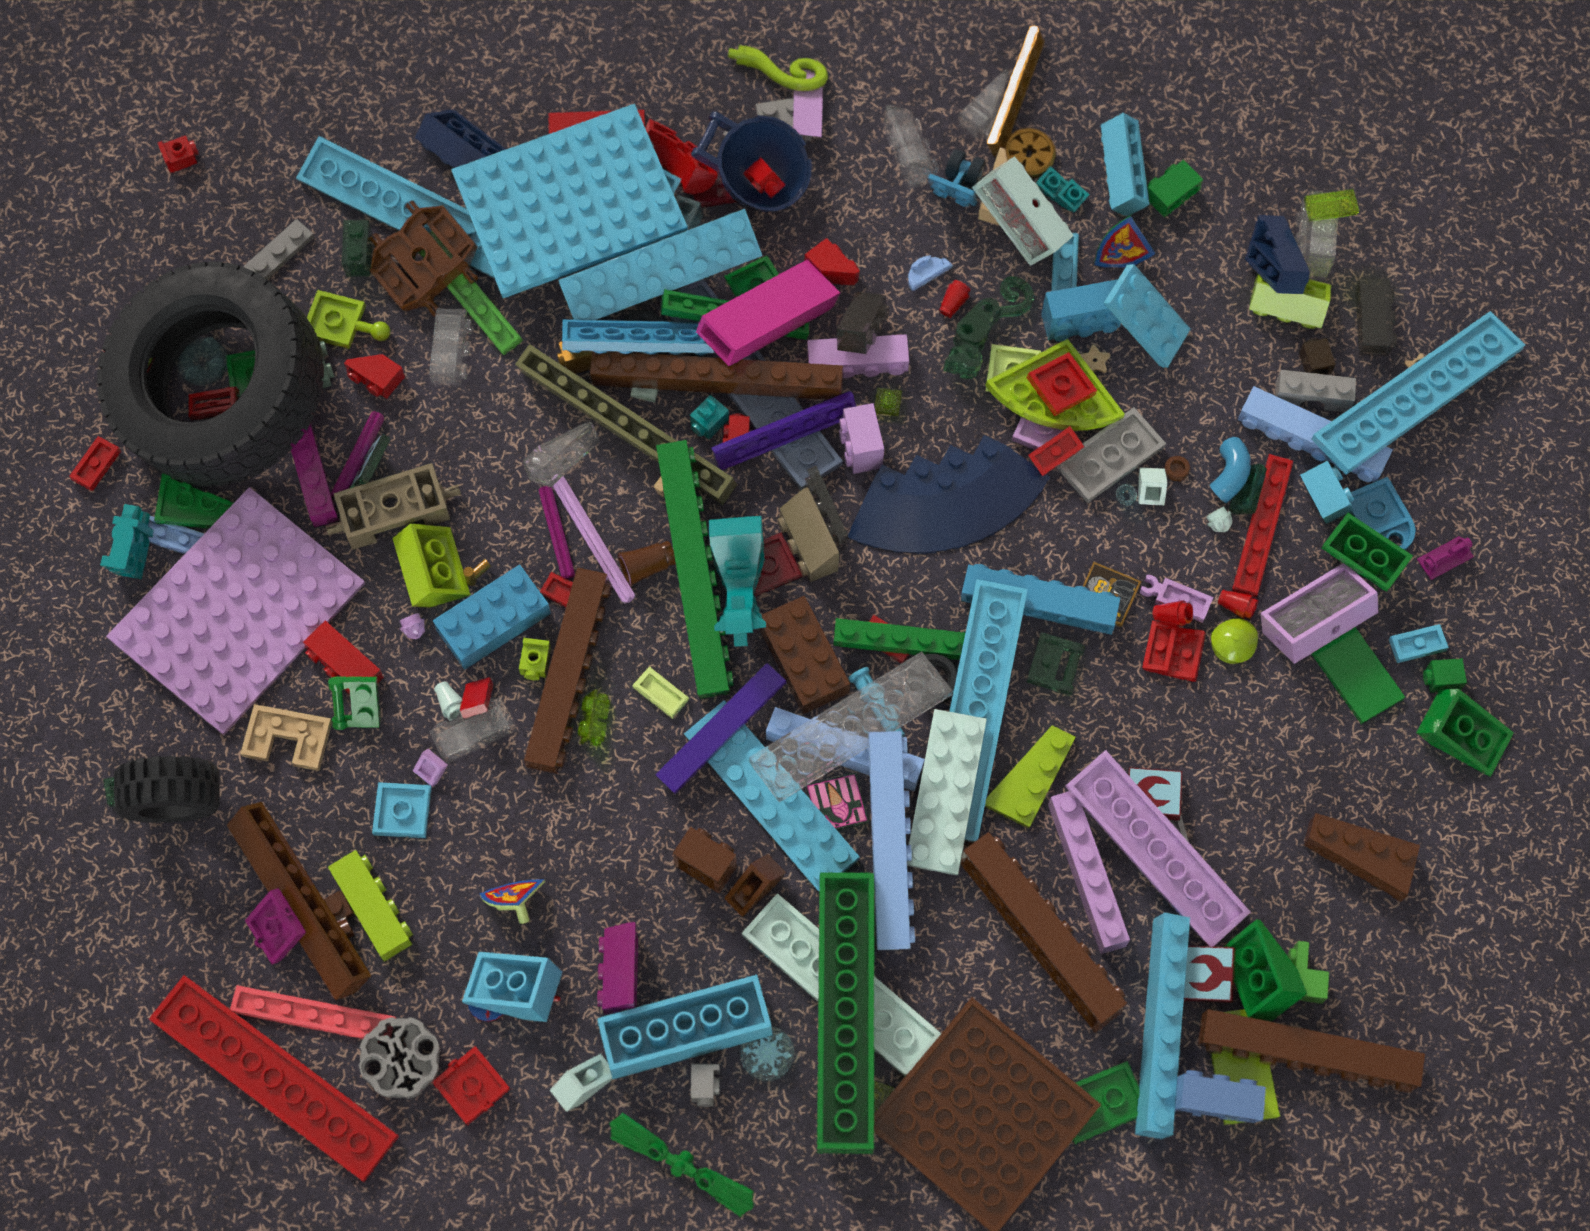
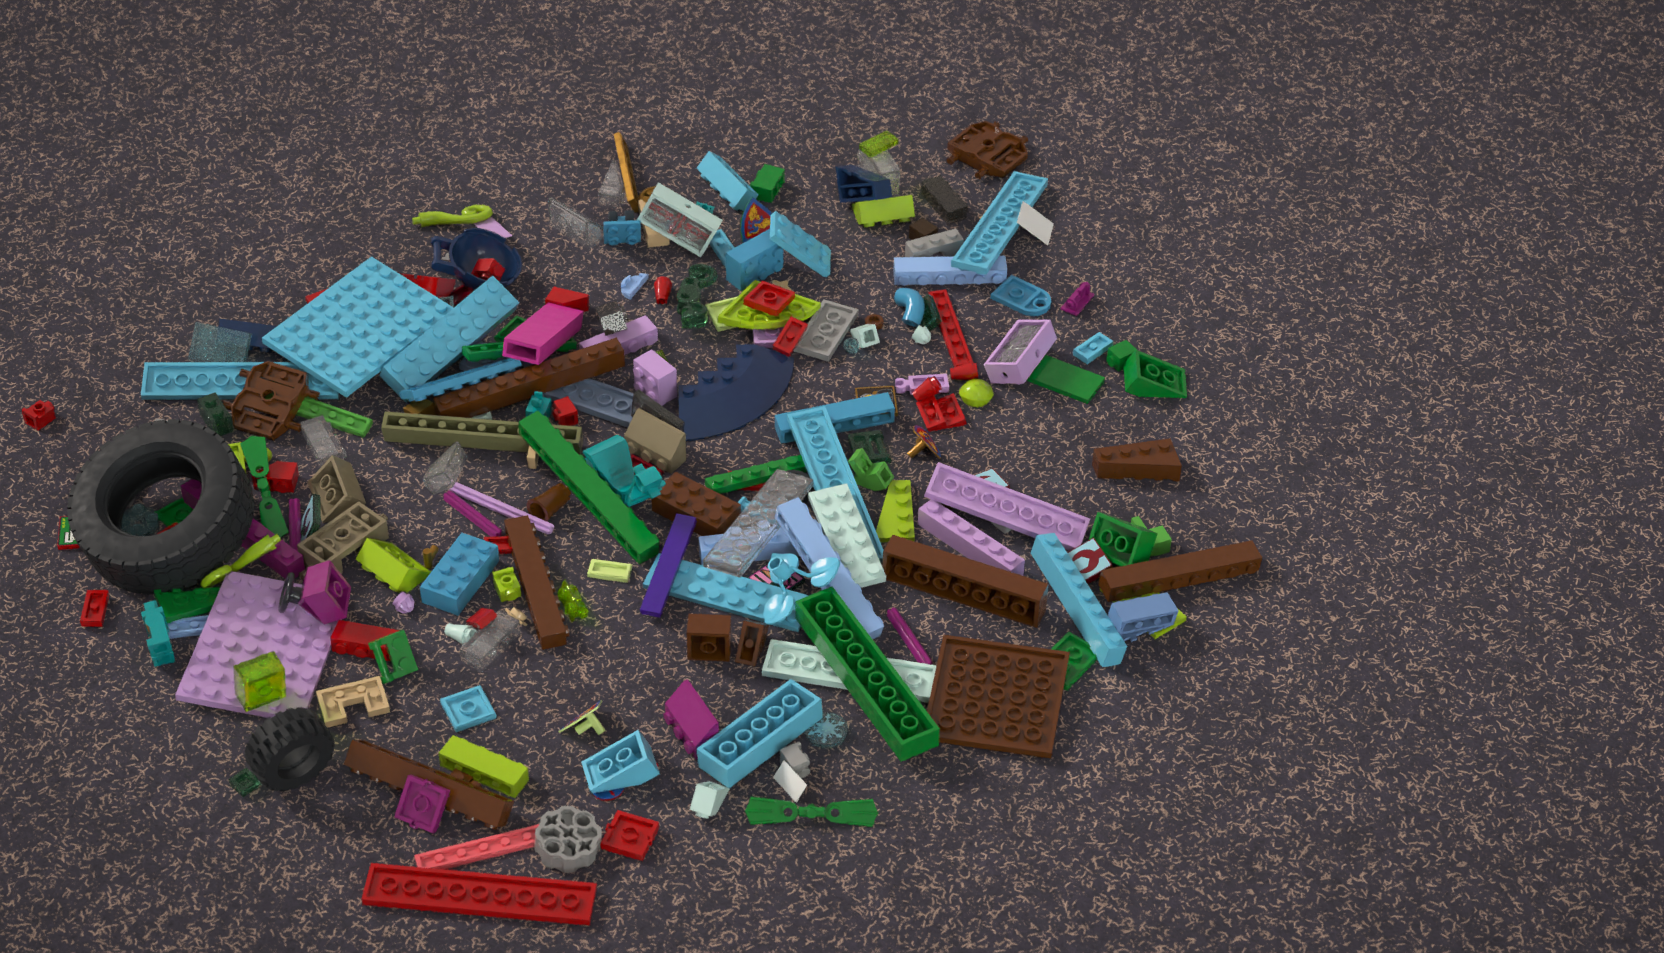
camera: 30 degrees left, 25 degrees down
lavender tile [413,749,448,787] -> none
dark purple tile [711,391,856,470] -> none
medium azure brick [1300,461,1355,523] -> none
green slope [1321,513,1413,592] -> none
none -> clear light blue plate [188,322,252,362]
none -> lime plant [200,534,281,588]
none -> clear neon green brick [233,651,286,712]
none -> green piece [240,436,289,538]
none -> magenta piece [278,560,351,625]
none -> dark tan slope [308,455,366,523]
none -> tan plate [505,607,528,626]
none -> medium azure plant [764,553,840,625]
none -> white sticker [773,760,807,803]
none -> bright green brick [848,448,894,491]
none -> magenta axle [887,607,933,665]
none -> shield [907,425,941,459]
none -> reddish brown piece [946,121,1028,179]
none -> white sticker [1017,201,1054,245]

